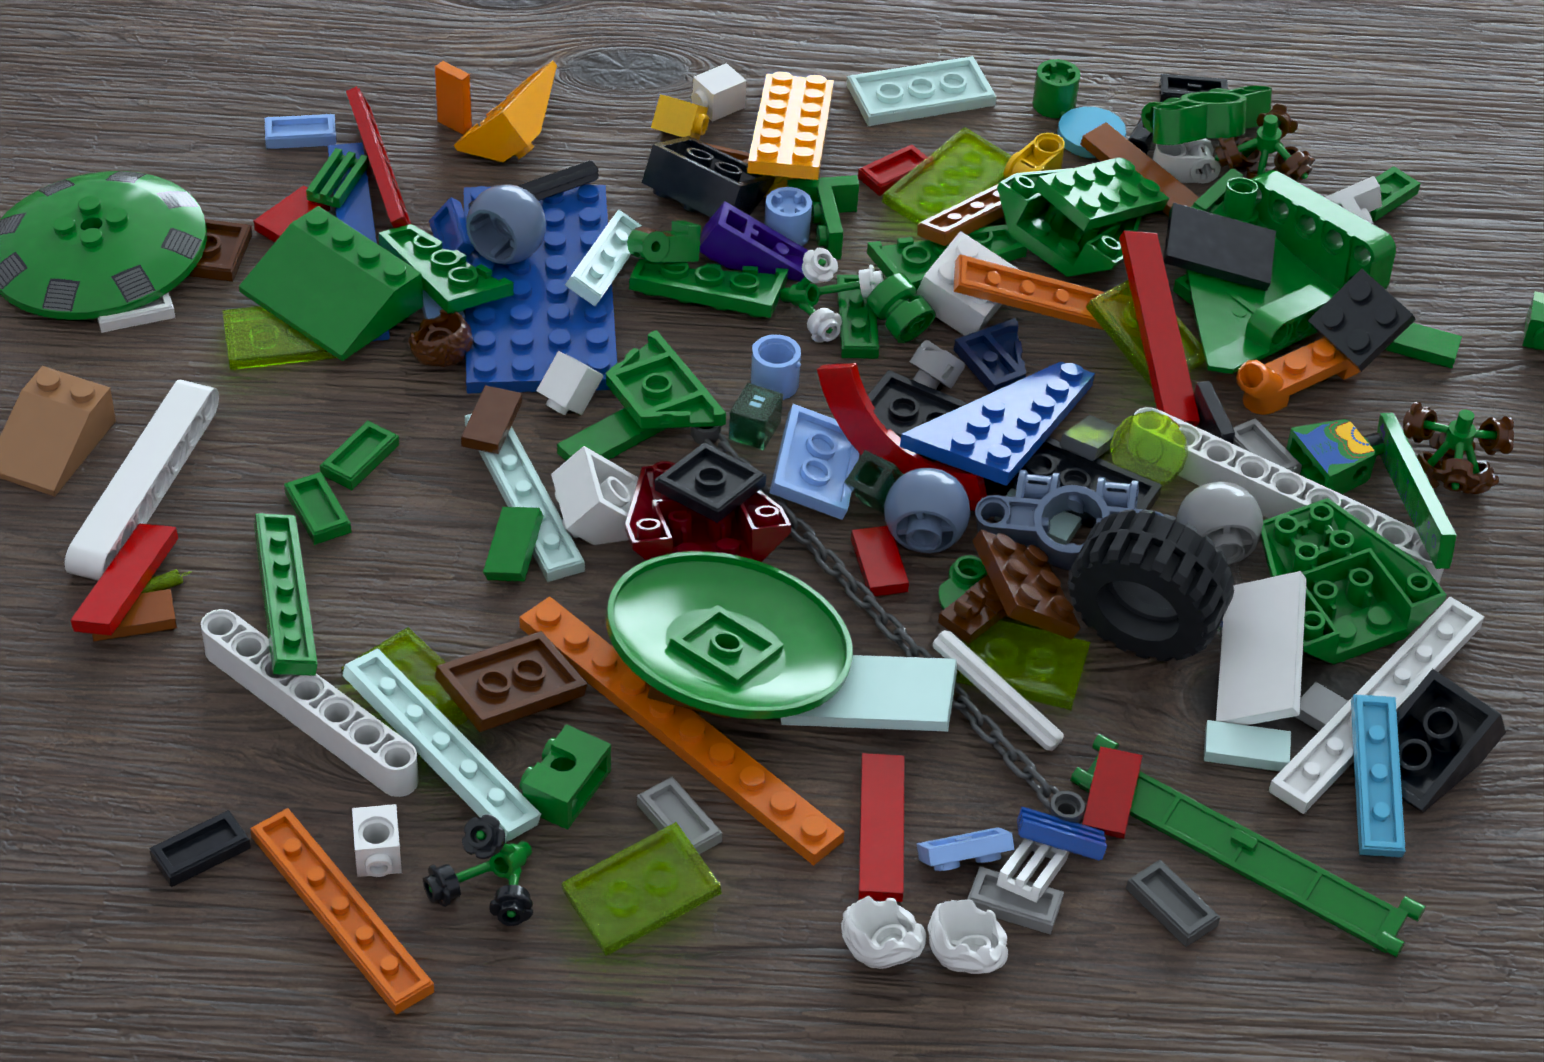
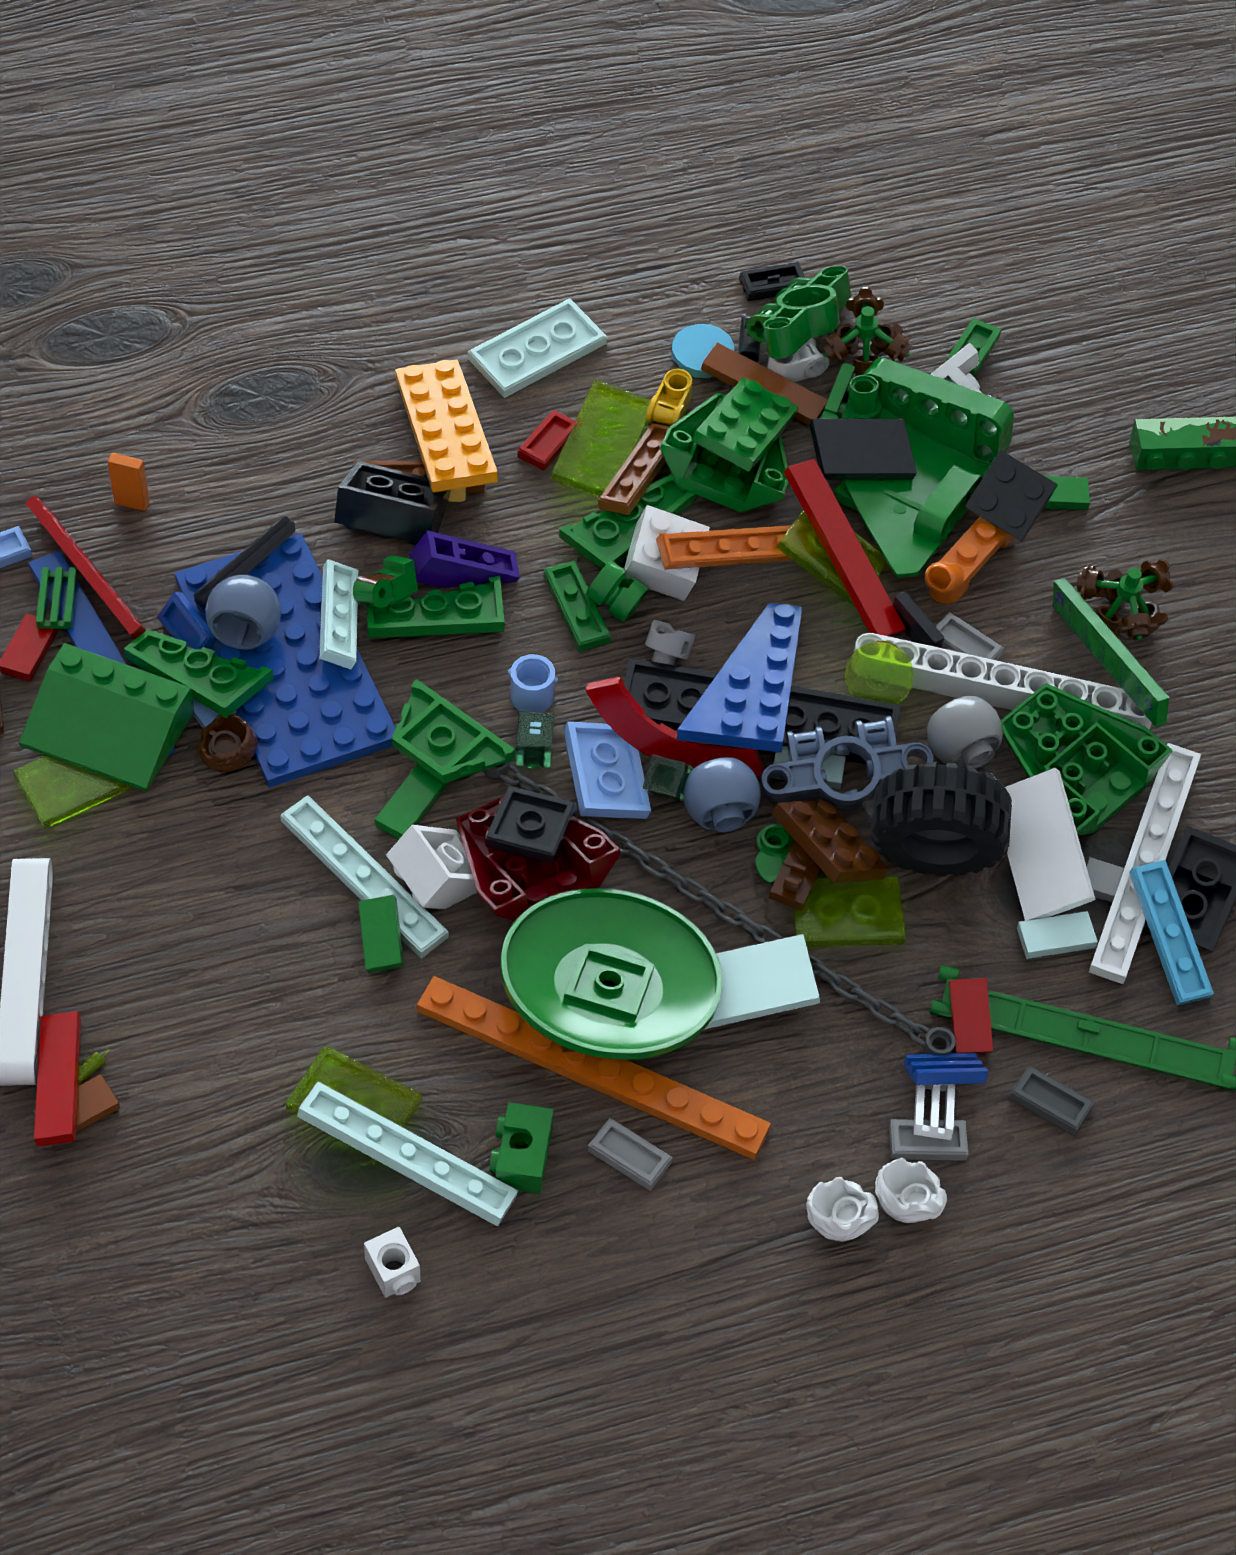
camera: 20 degrees left, 10 degrees up
black tile [149,810,251,887] -> none
white beam [201,609,419,797] -> none
orange tile [250,808,434,1015] -> none
green tile [254,513,318,676] -> none
green tile [284,472,352,545] -> none
green tile [320,420,399,490] -> none
black plant [423,814,533,926] -> none
reddish brown plate [434,631,587,732] -> none
light orange wedge [453,60,557,162] -> none
reddish brown tile [461,385,522,454] -> none
white brick [536,351,604,415] -> none
clear neon green tile [561,822,722,956] -> none
yellow brick [651,94,709,140] -> none
white brick [691,63,747,122] -> none
light blue piece [764,187,812,246] -> none
white plant [780,248,884,343] -> none
green bracket [787,175,859,260] -> none
red tile [851,526,909,596] -> none
red tile [858,753,904,902] -> none
light blue plate [916,827,1014,871] -> none
white axle [933,630,1064,751] -> none
dark blue wing [954,318,1026,393] -> none
green piece [1032,59,1081,118] -> none
dark grey tile [1059,415,1124,461] -> none
green torso [1286,419,1385,494] -> none

